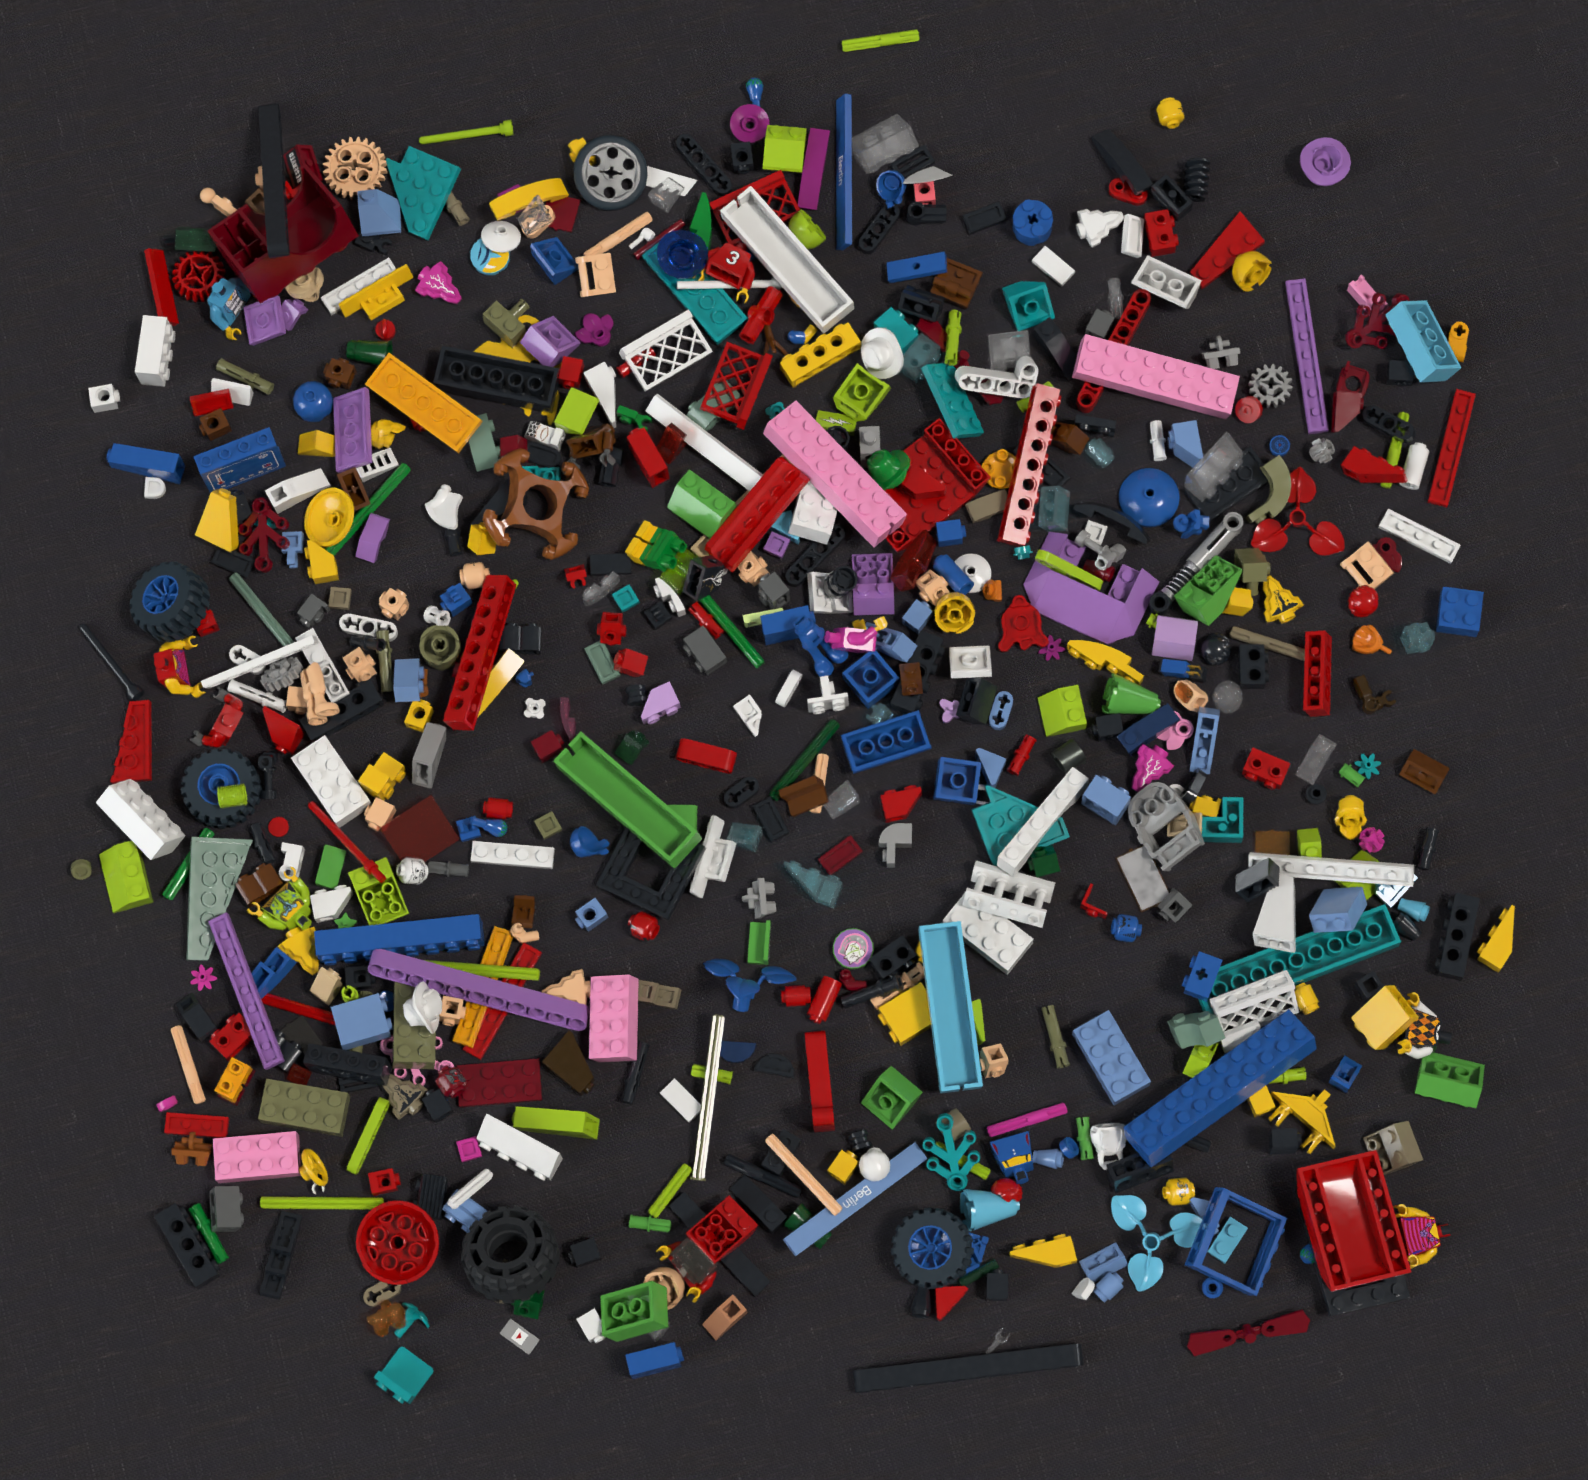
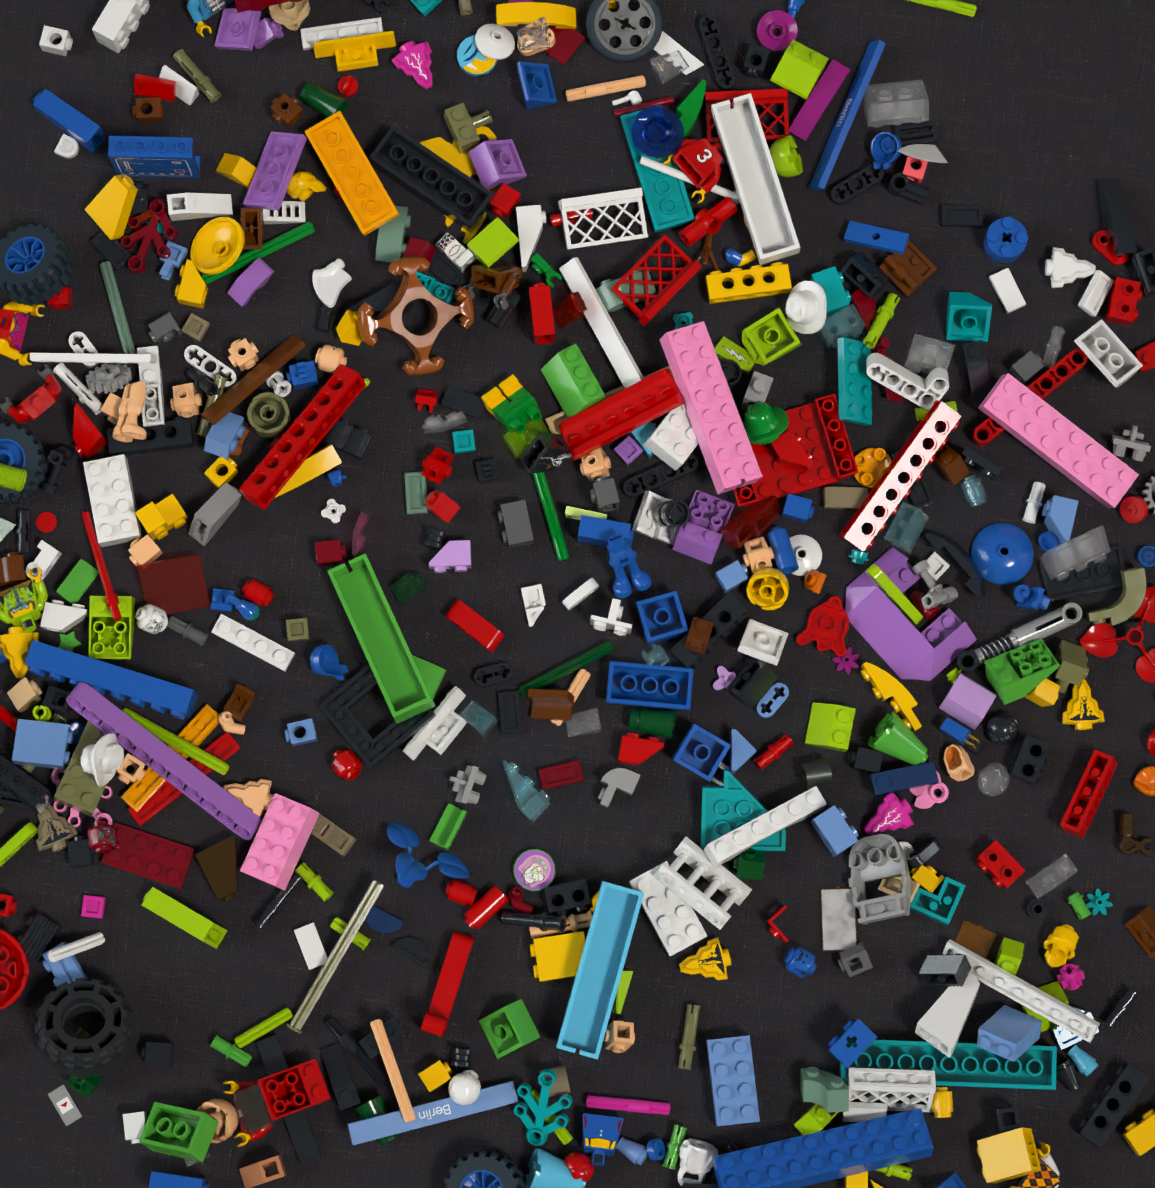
camera: 15 degrees right, 5 degrees up
blue cylinder [293,381,333,422] -> none
white slope [476,1114,563,1181] -> none
light nougat plate [575,253,616,297] -> none
magenta plate [575,313,614,346] -> none
white slope [653,578,686,617] -> none
red pin [688,601,724,640] -> none
dark pink torso [825,616,887,653] -> none
medium blue slope [865,622,917,663] -> none
medium blue slope [1190,706,1220,774] -> none
dark tan axle [1230,626,1305,661] -> none
none -> reddish brown tile [201,335,306,425]
none -> lime pin [295,862,334,902]
none -> dark green plant [629,709,676,739]
none -> yellow rock [679,938,731,980]
none -> blue tile [1038,531,1059,553]

